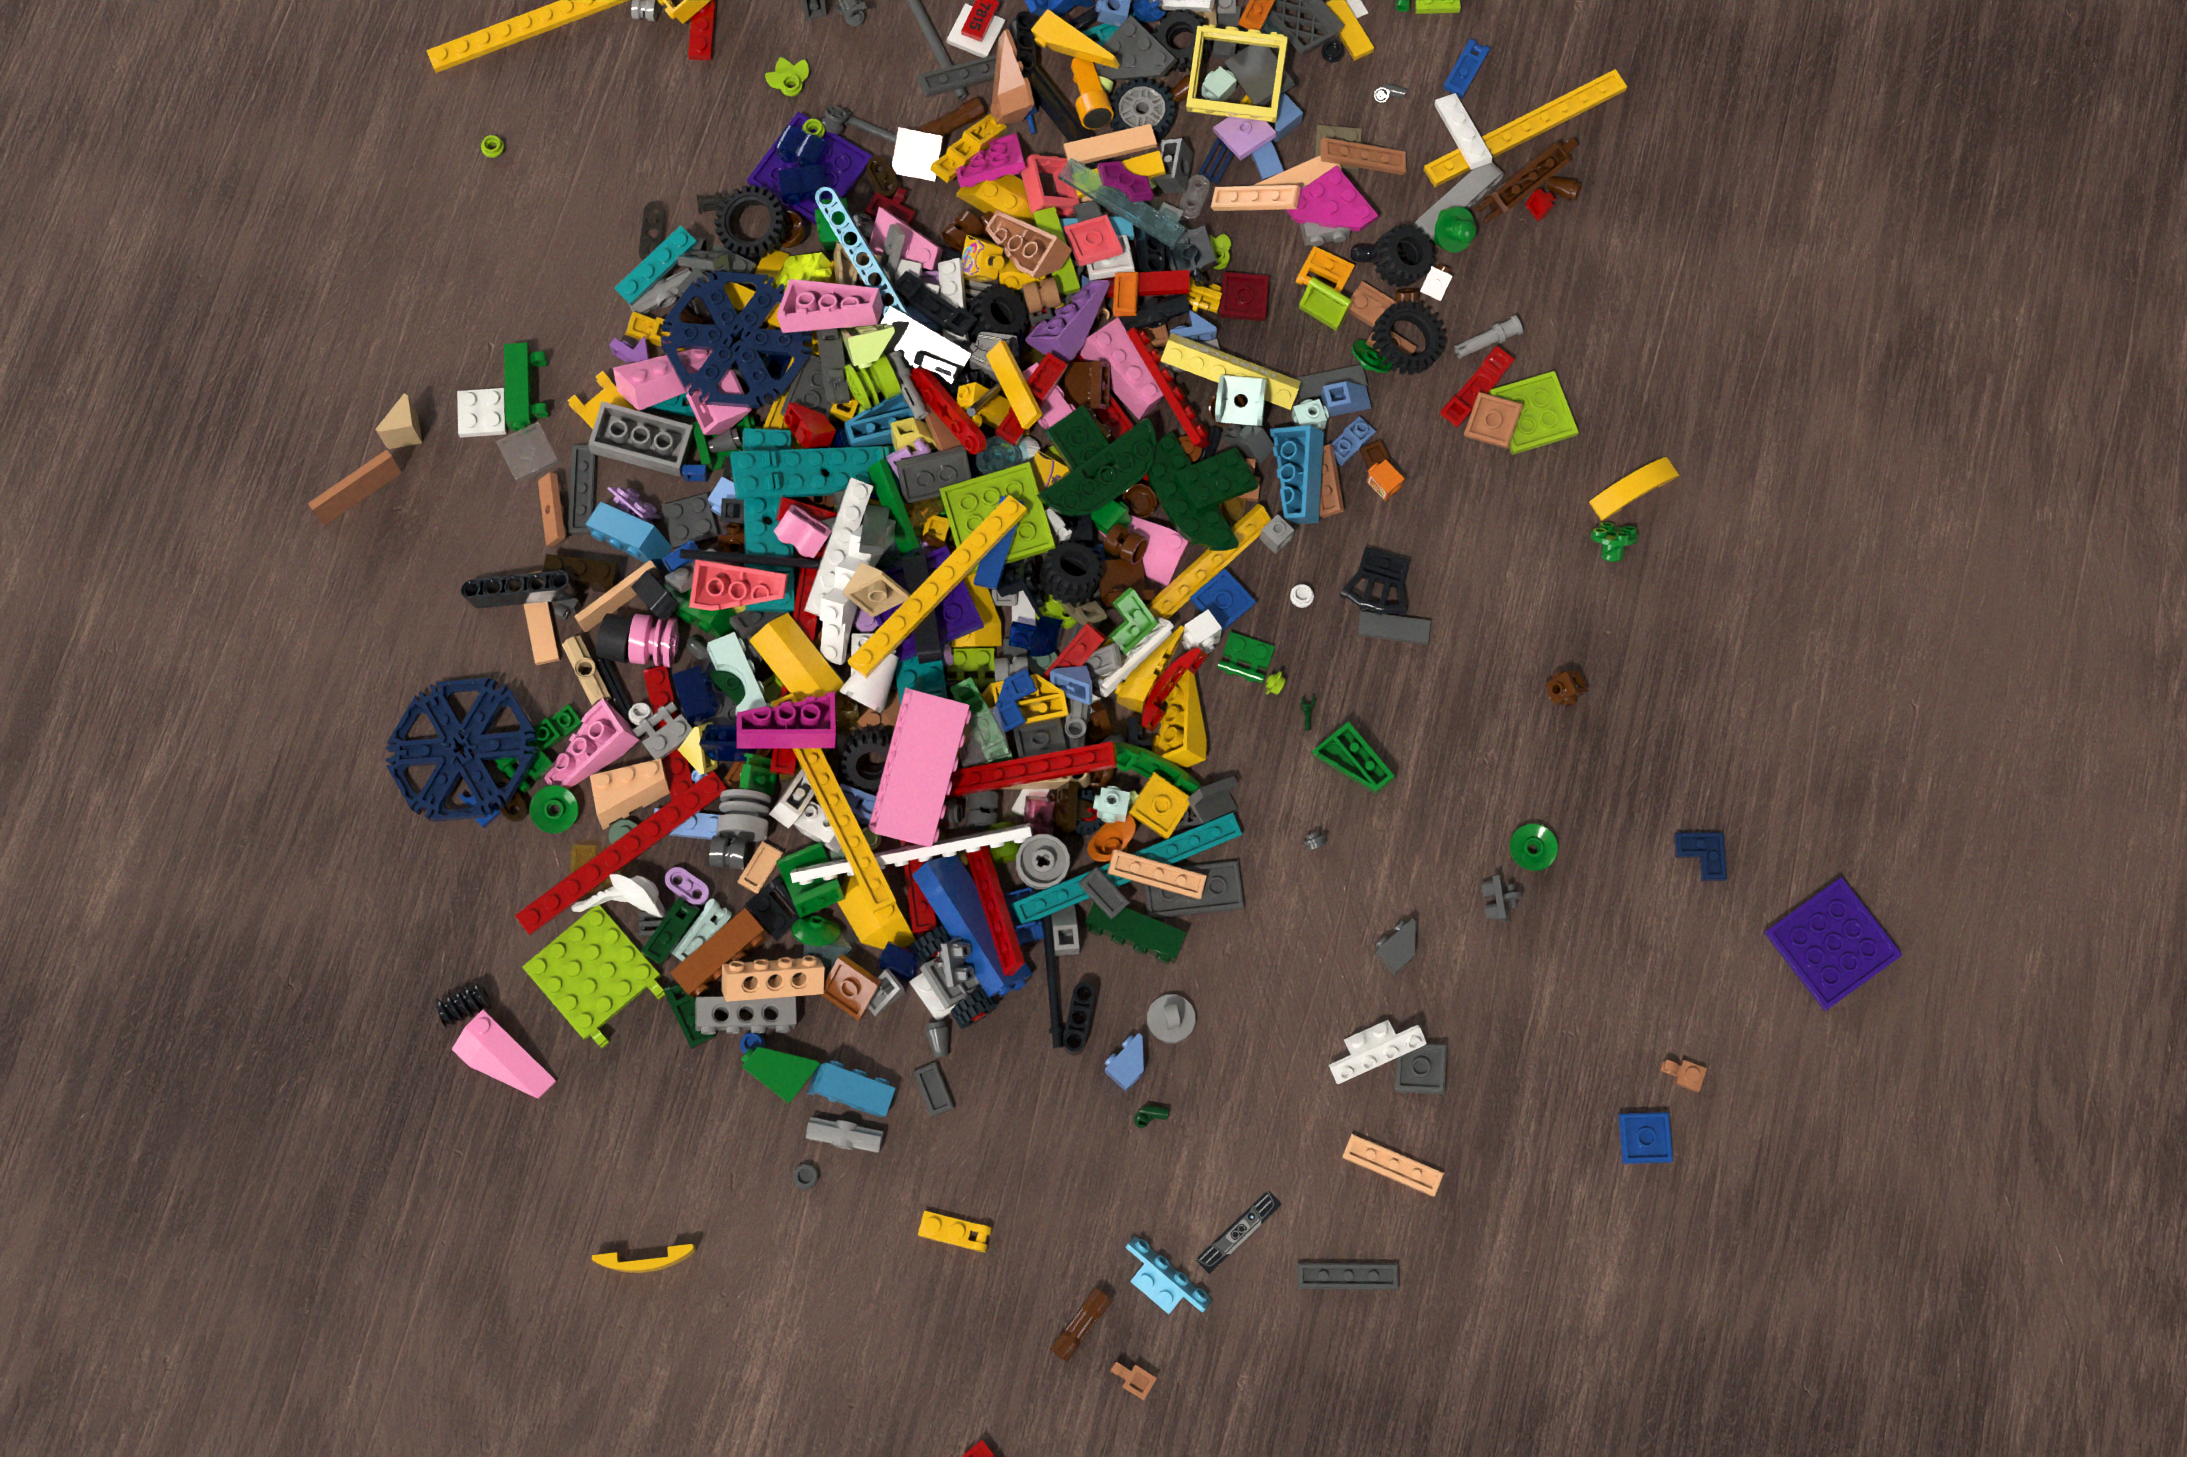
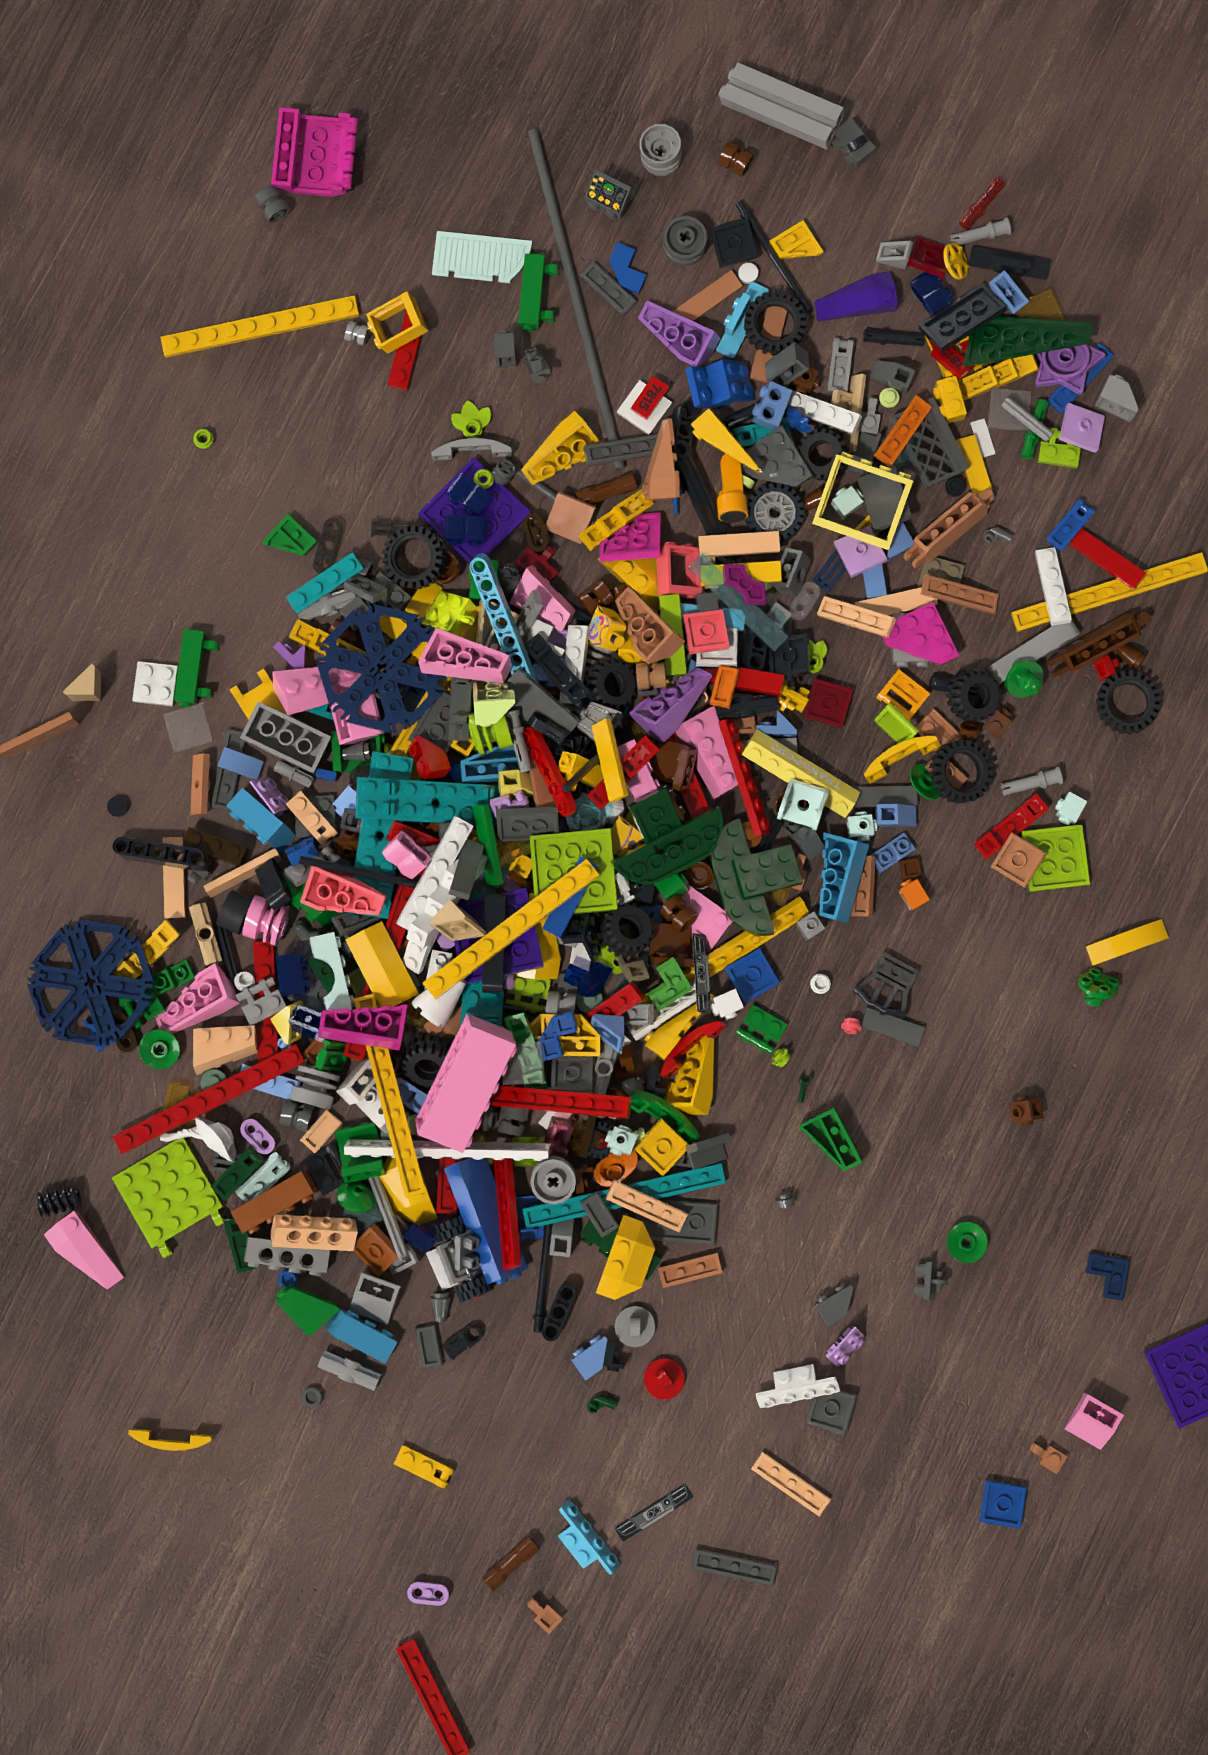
camera: 15 degrees right, 10 degrees up
none -> black tile [107,796,128,817]
none -> yellow slope [112,920,180,979]
none -> medium blue slope [218,747,264,780]
none -> green wing [262,514,318,556]
none -> light grey axle [274,760,314,788]
none -> light nougat plate [286,791,338,846]
none -> light grey slope [349,1272,402,1325]
none -> light grey axle [368,1176,408,1258]
none -> lavender plate [407,1581,449,1606]
none -> light grey slope [431,438,512,461]
none -> black piece [442,1325,482,1360]
none -> yellow wedge [521,411,601,485]
none -> reddish brown bracket [575,1164,594,1194]
none -> yellow wedge [596,1215,655,1300]
none -> black bracket [603,1340,624,1372]
none -> red tile [644,1358,684,1400]
none -> nougat plate [658,1253,723,1288]
none -> sticker [692,933,711,1014]
none -> lavender hinge [825,1326,865,1367]
none -> coral plate [841,1018,862,1034]
none -> yellow slope [864,736,941,784]
none -> nougat hinge [903,489,994,569]
none -> light aqua brick [1055,792,1087,825]
none -> bright pink slope [1064,1393,1124,1450]
none -> red tile [1069,528,1147,591]
none -> black tyre [1096,670,1161,735]

